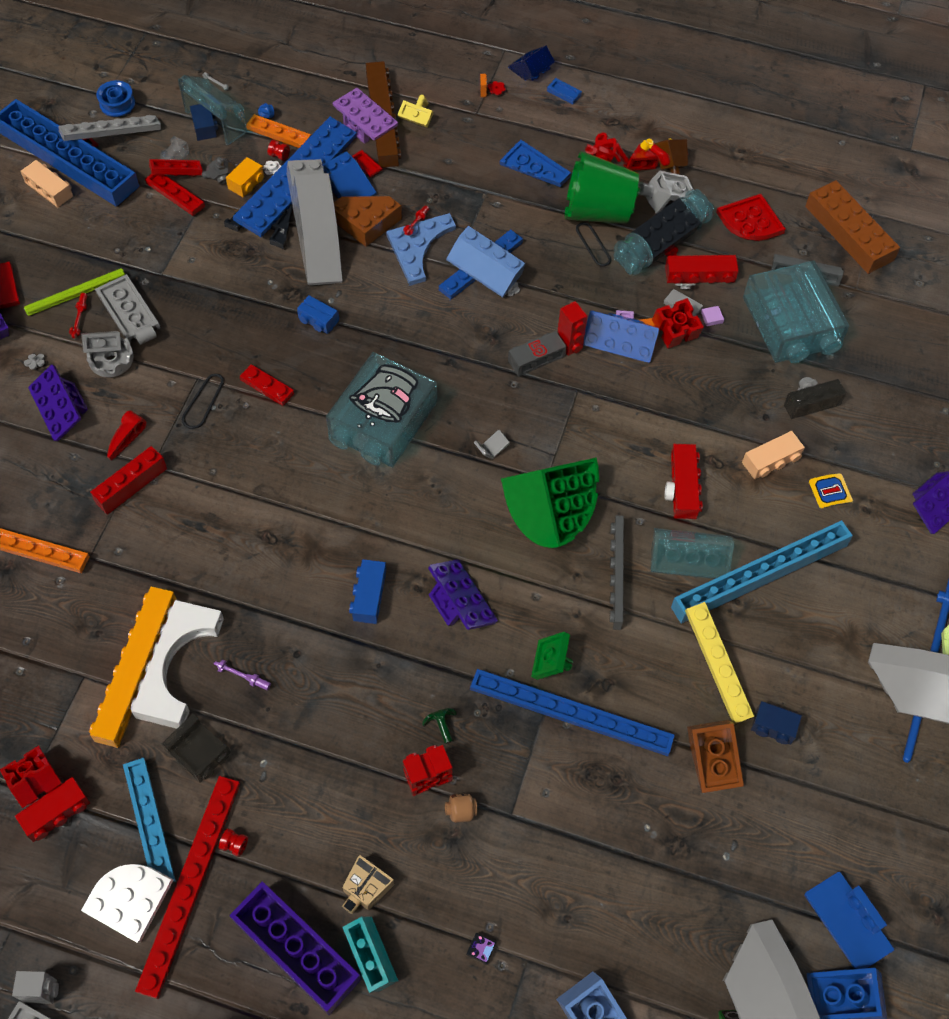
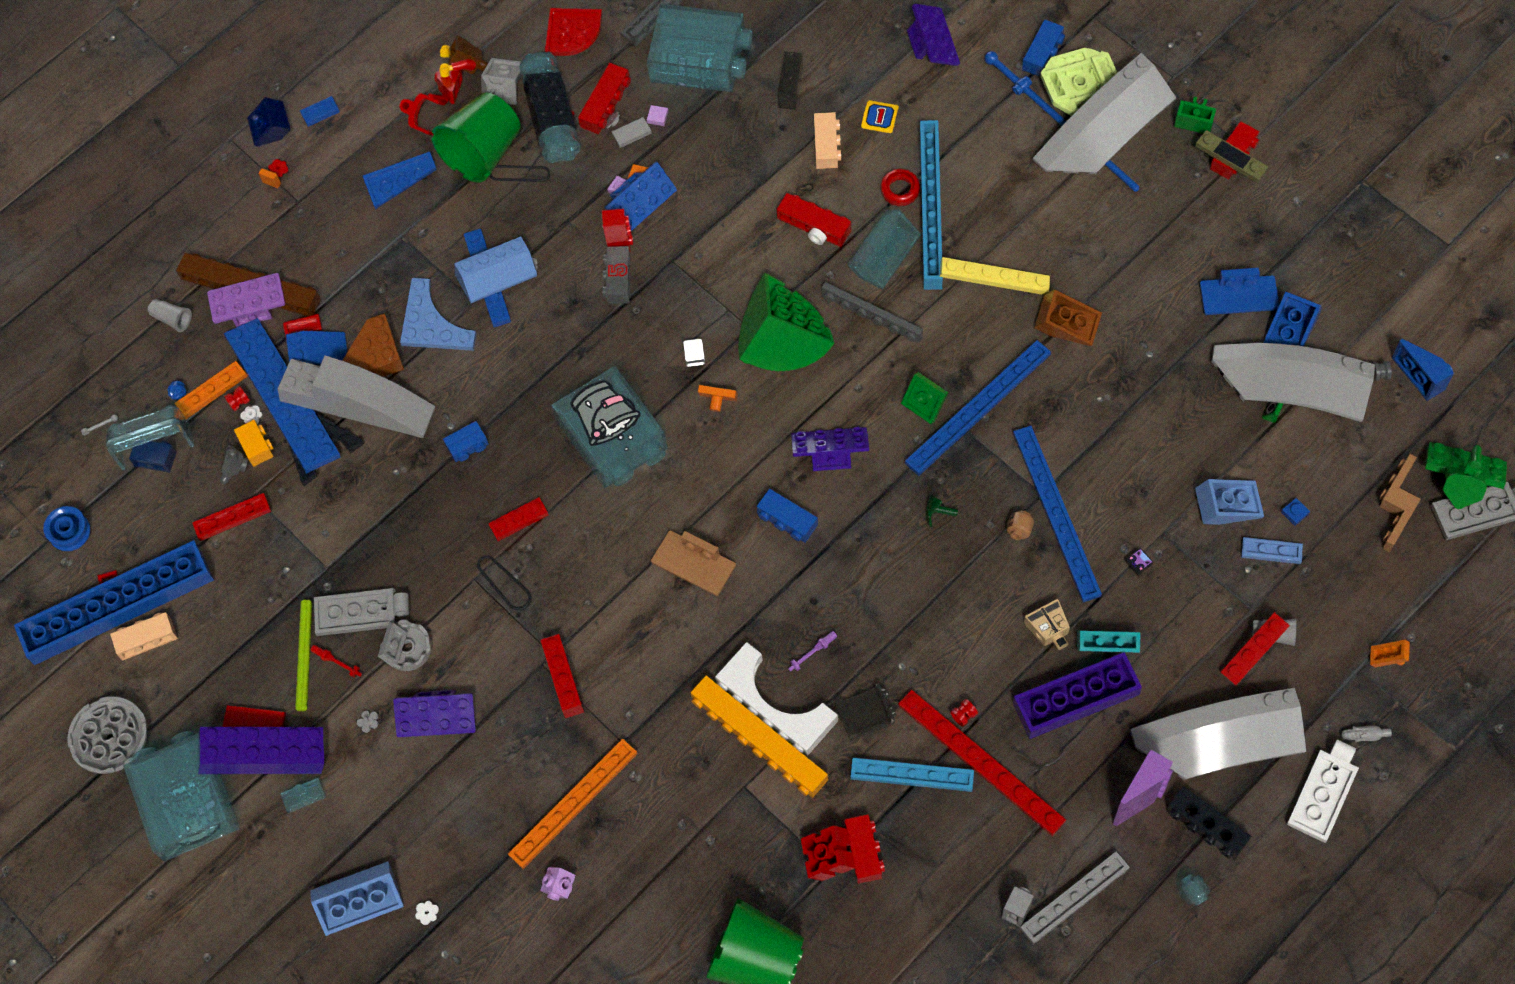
camera: 55 degrees left, 5 degrees up
light grey plate [59,115,161,141] -> none
white plate [81,864,174,943] -> none
red piece [107,410,147,460] -> none
red plate [149,159,202,176] -> none
clear leg [160,136,189,160] -> none
light yellow plate [397,95,433,128] -> none
red piece [403,206,429,236] -> none
red brick [403,745,453,796] -> none
red plate [585,144,614,162] -> none
red brick [652,298,704,349] -> none
dark blue brick [751,701,802,745] -> none
light grey plate [797,377,817,394] -> none
none -> light grey plant [148,299,192,332]
none -> medium nougat bracket [651,531,736,596]
none -> orange tile [698,385,738,412]
none -> red wheel [880,169,920,207]
none -> blue plate [1013,426,1102,602]

